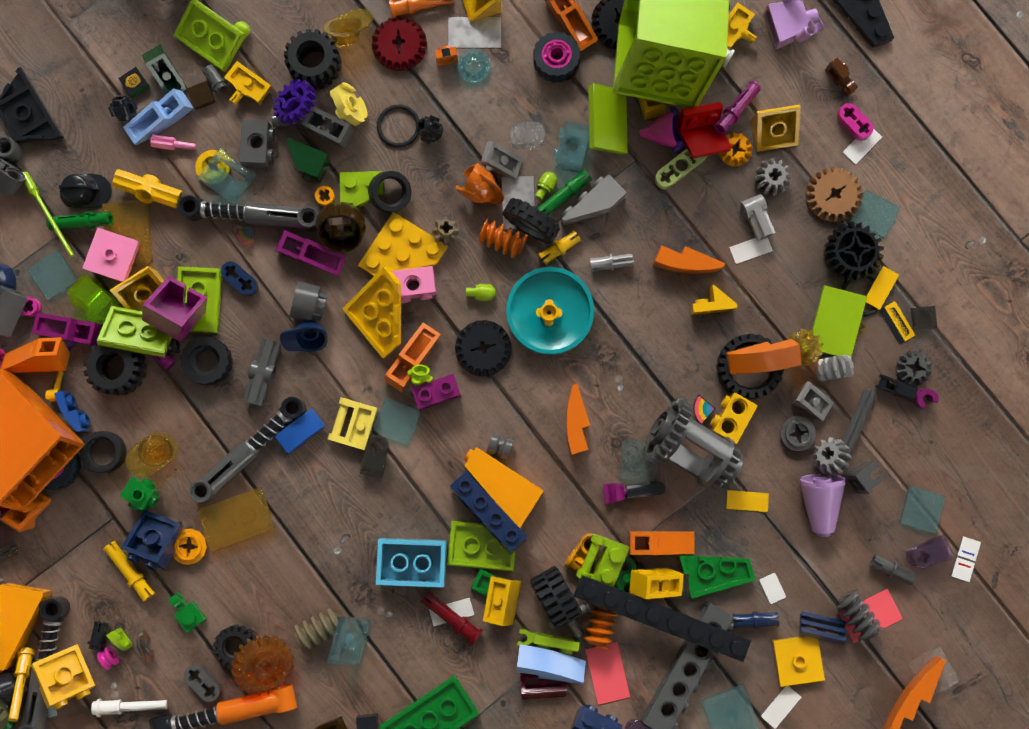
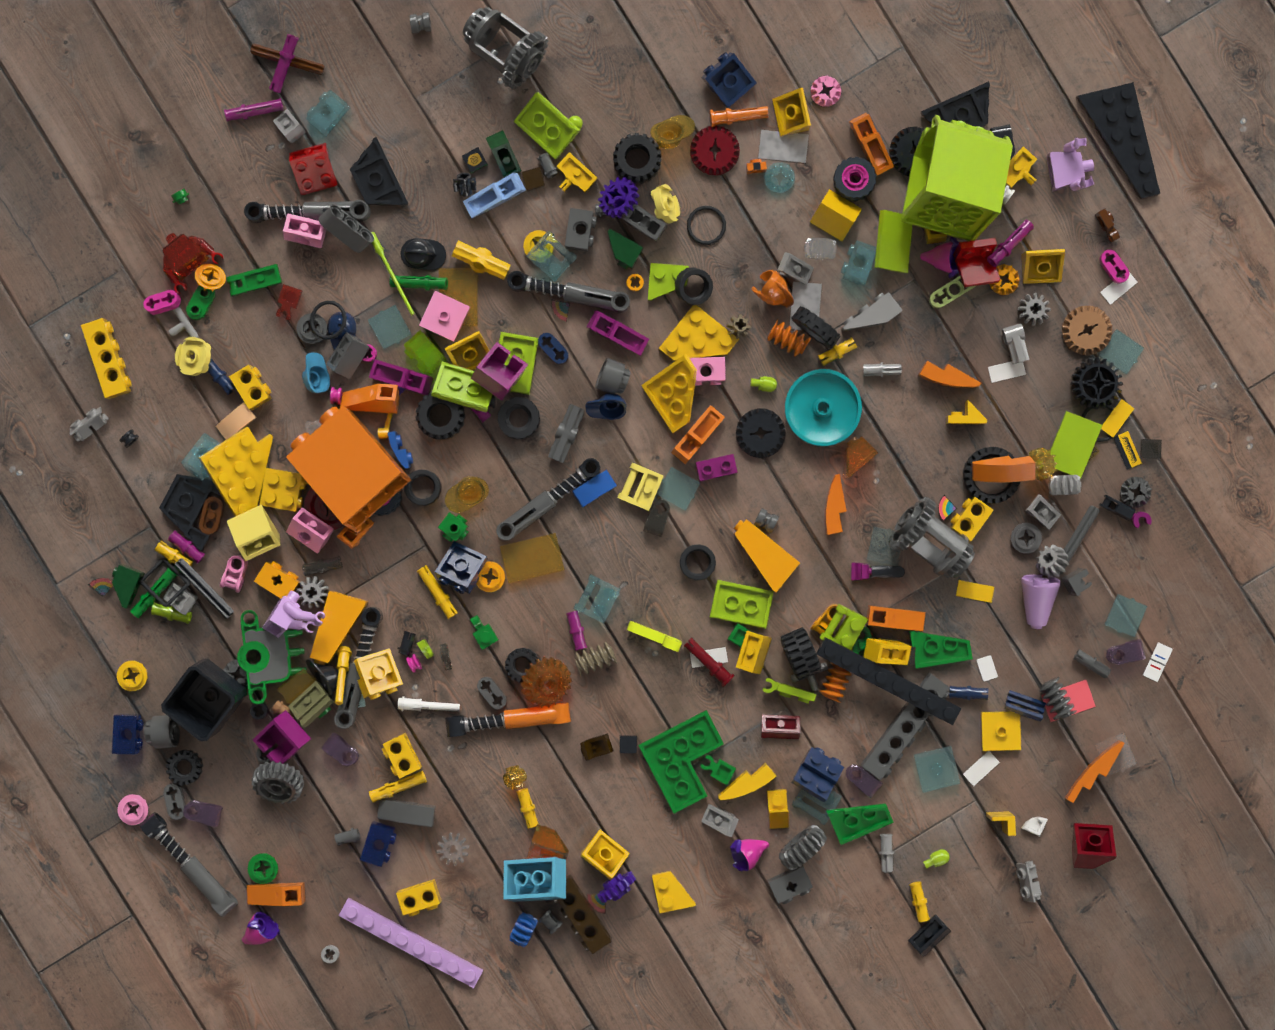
camera: 15 degrees right, 5 degrees up
bright pink axle [150,134,196,150] -> none
dark brown piece [315,202,366,253] -> none
clear light blue plate [327,617,371,665] -> none
medium azure brick [376,538,447,587] -> none
lime plate [407,364,433,385] -> none
black gear [416,115,443,143] -> none
dark blue brick [450,471,528,555] -> none
light blue slope [517,645,586,684] -> none
lime cylinder [535,172,557,200] -> none
yellow plate [536,299,562,326] -> none
green pin [538,169,592,216] -> none
coral sticker [585,642,630,705] -> none
none -> magenta pin [566,610,587,651]
none -> clear light blue plate [574,574,621,623]
none -> neon yellow beam [626,621,682,652]
none -> black tyre [679,544,716,580]
none -> yellow slope [810,189,862,242]
none -> clear orange slope [843,436,878,479]

